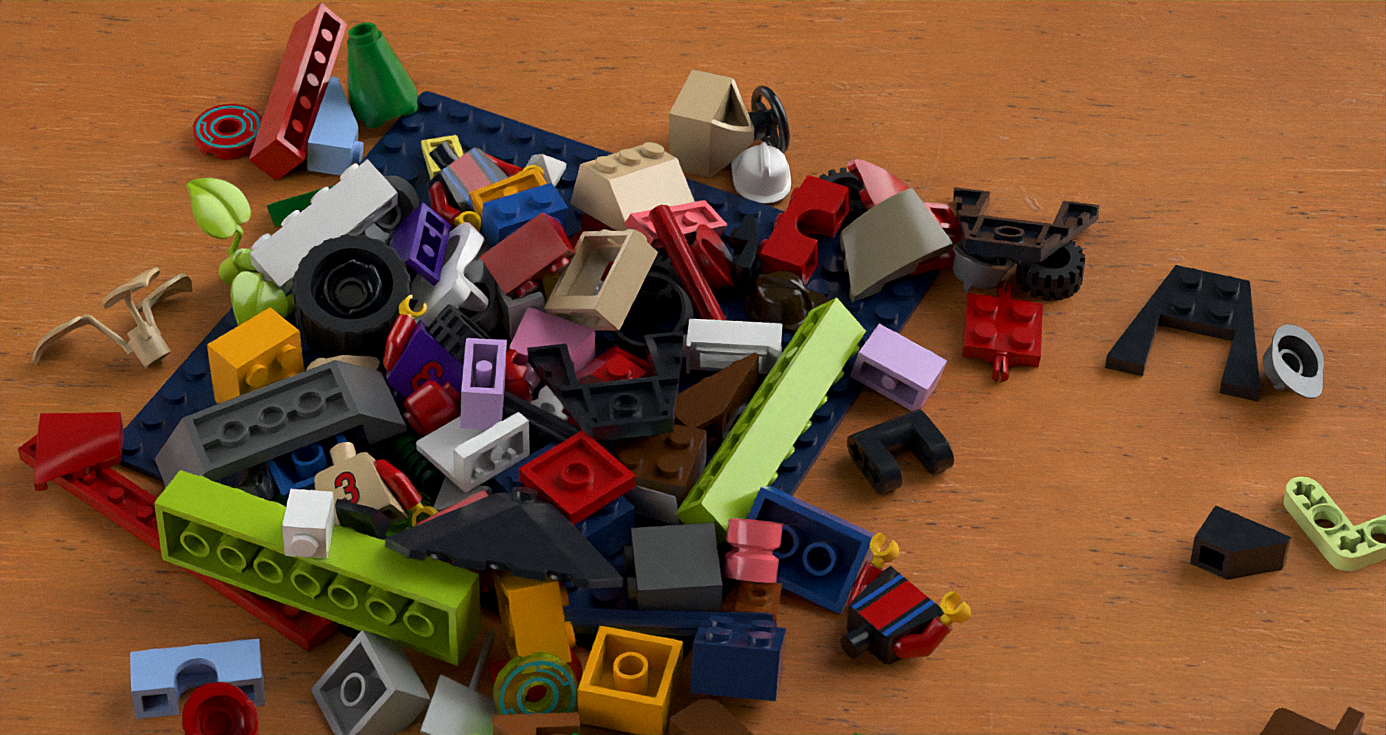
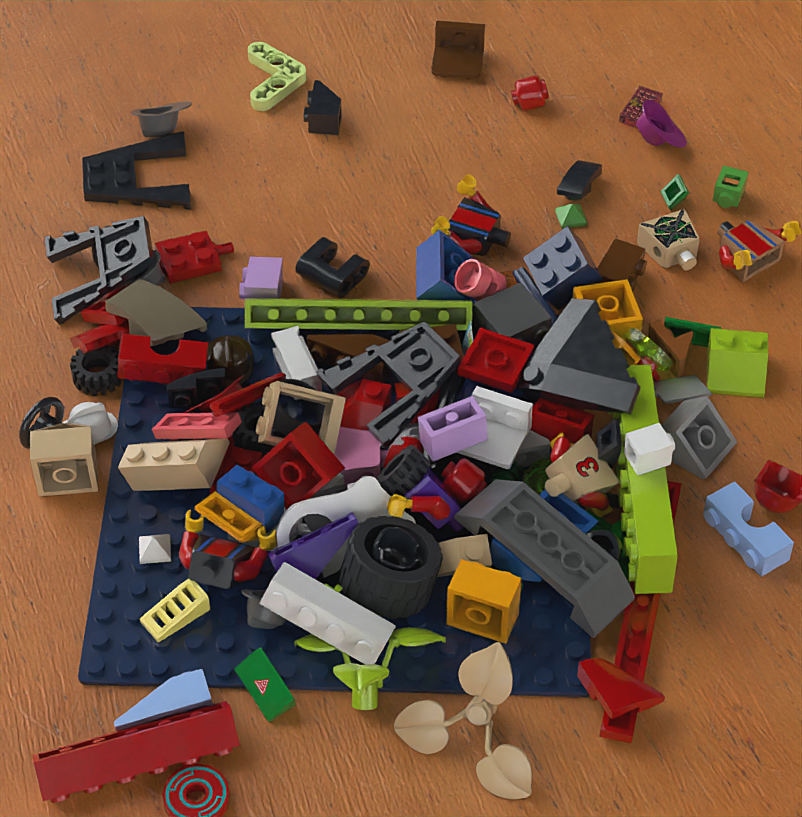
camera: 115 degrees left, 5 degrees up
green cone [347,22,419,128] -> none

